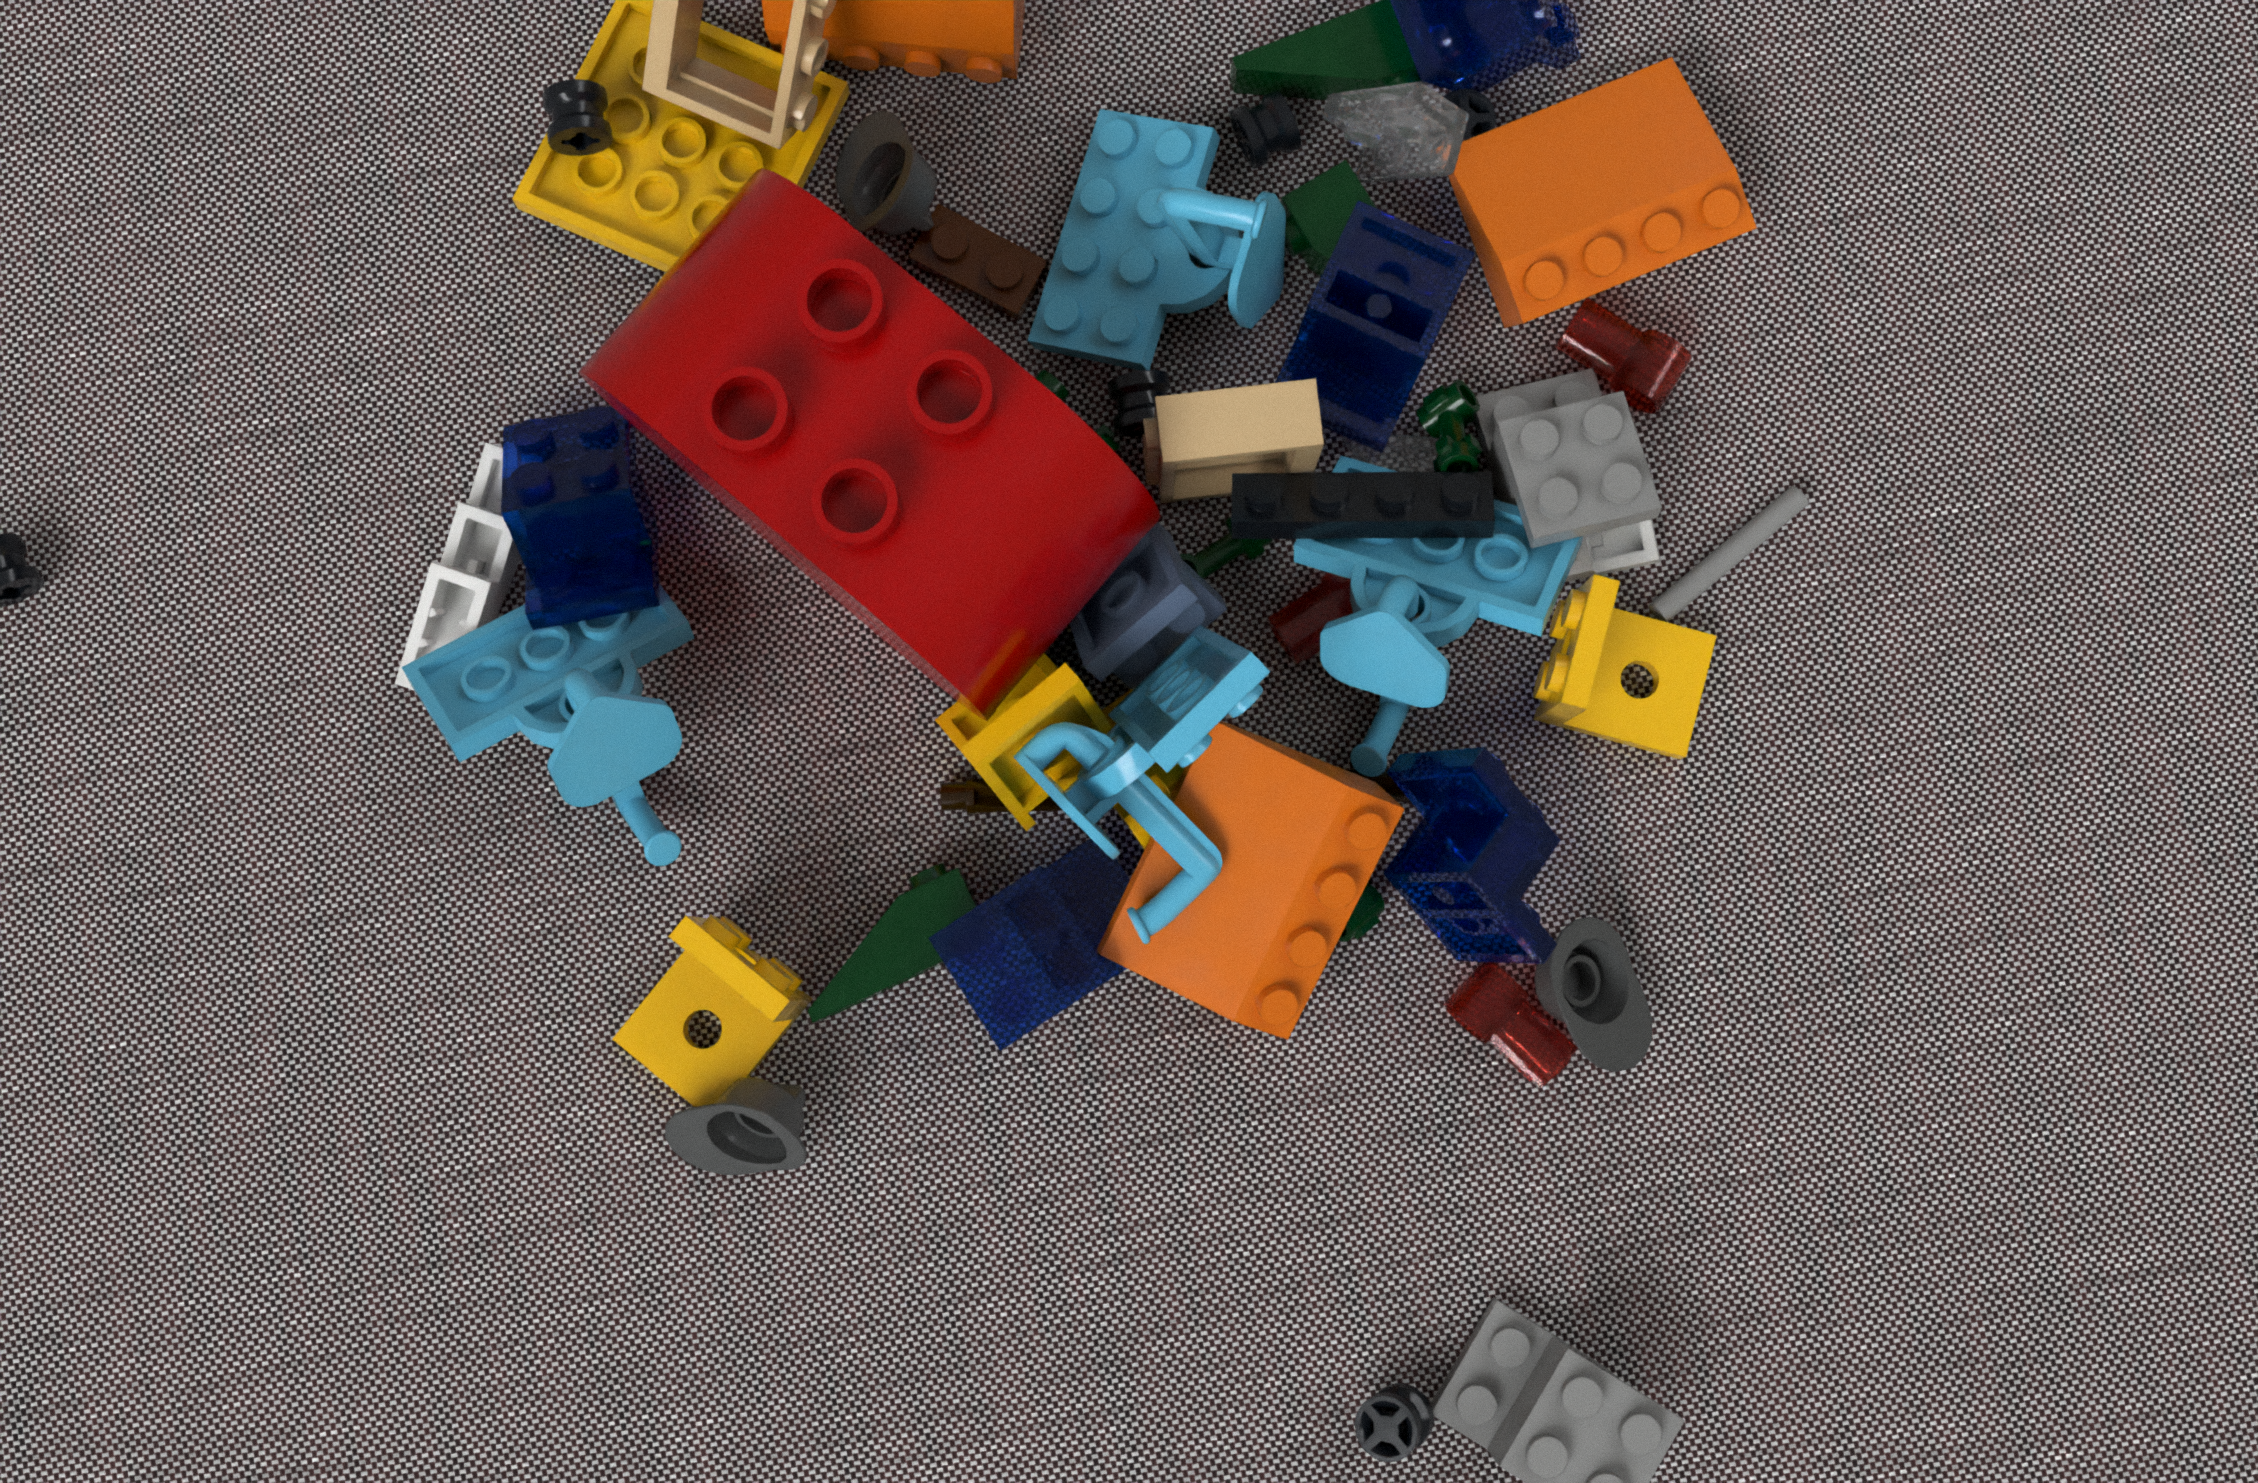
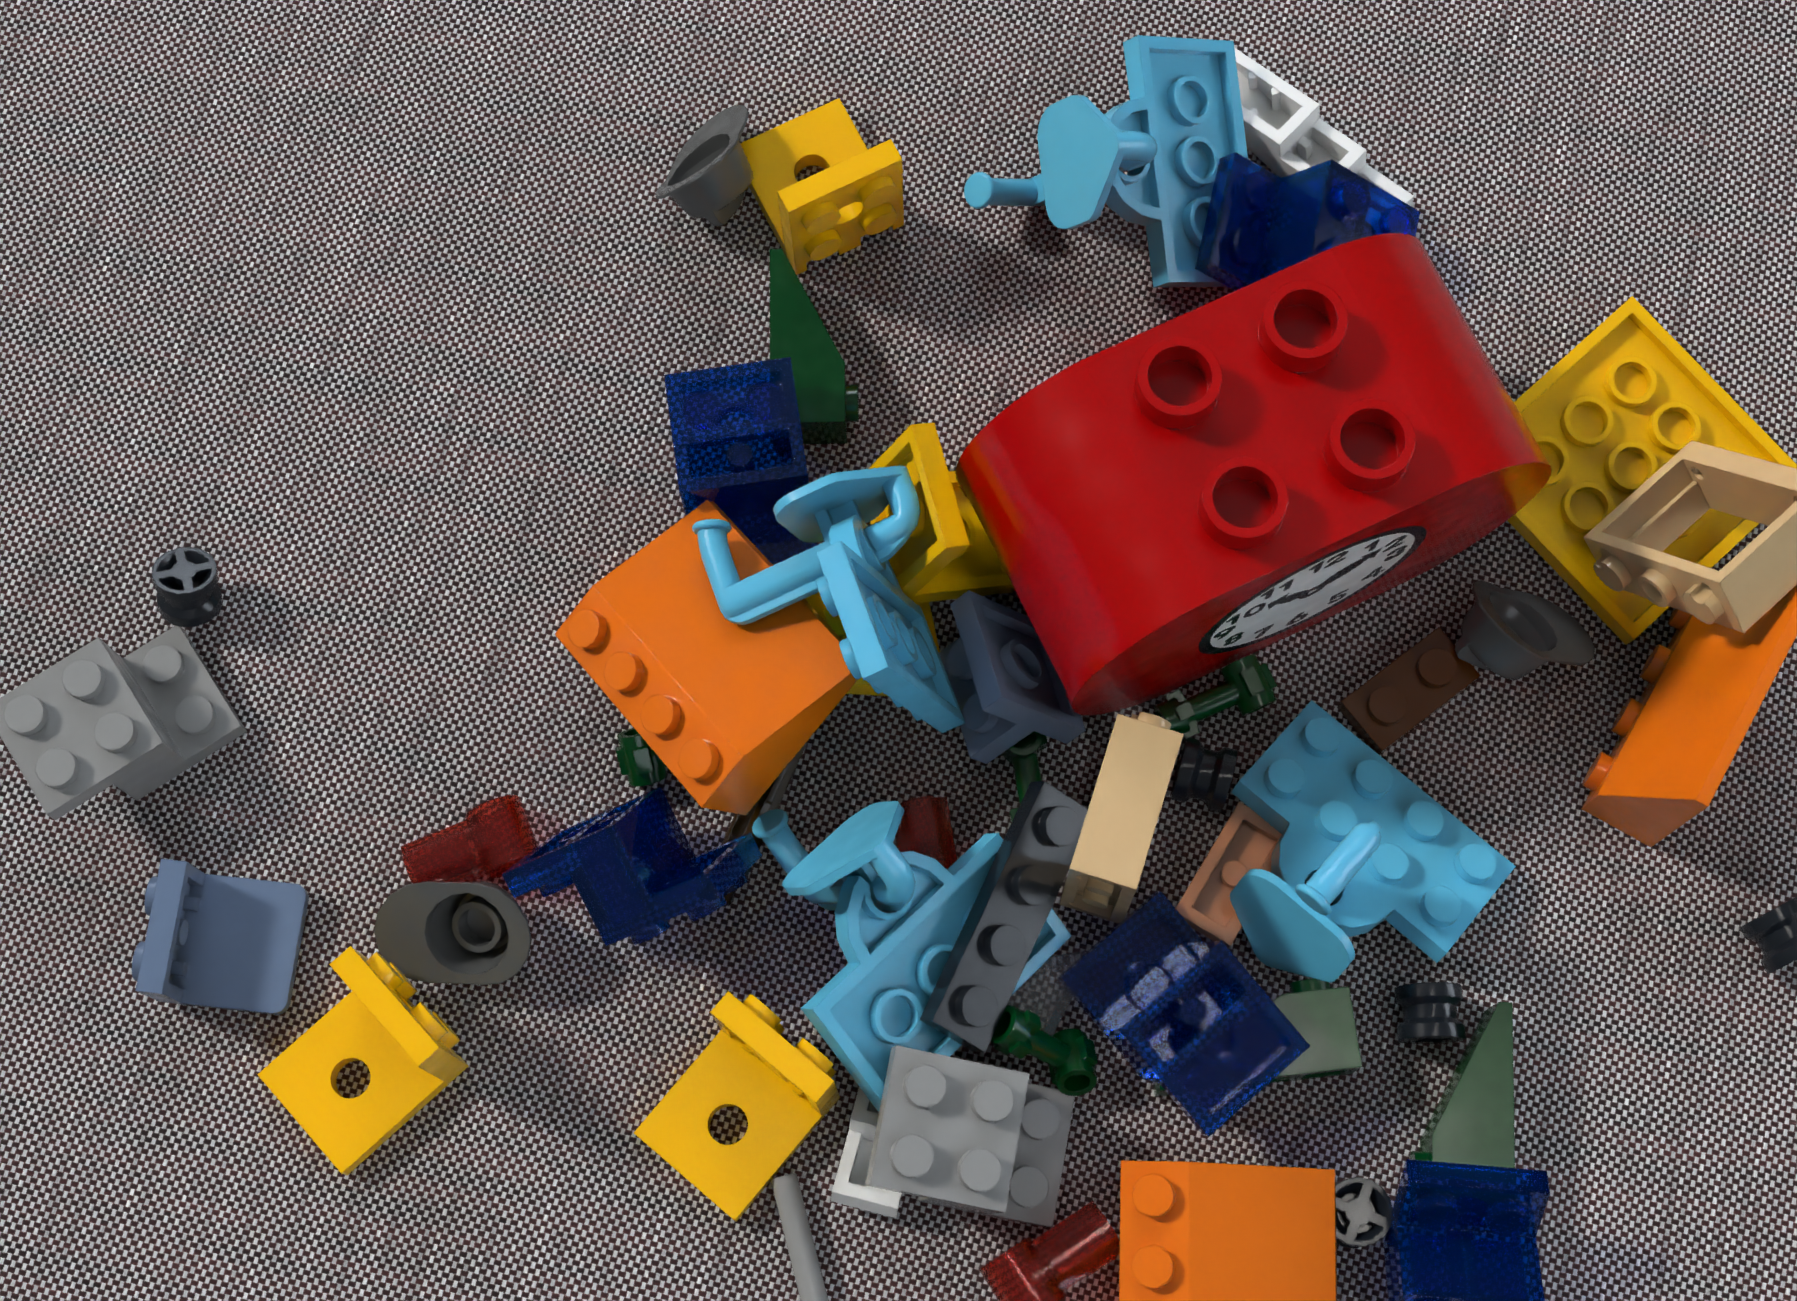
camera: 115 degrees right, 10 degrees down
black wheel [542,79,613,156] -> none
clear bracket [1322,81,1470,183] -> none
none -> sand blue bracket [132,859,309,1015]
none -> yellow bracket [257,946,469,1176]
none -> nougat plate [1171,802,1282,950]

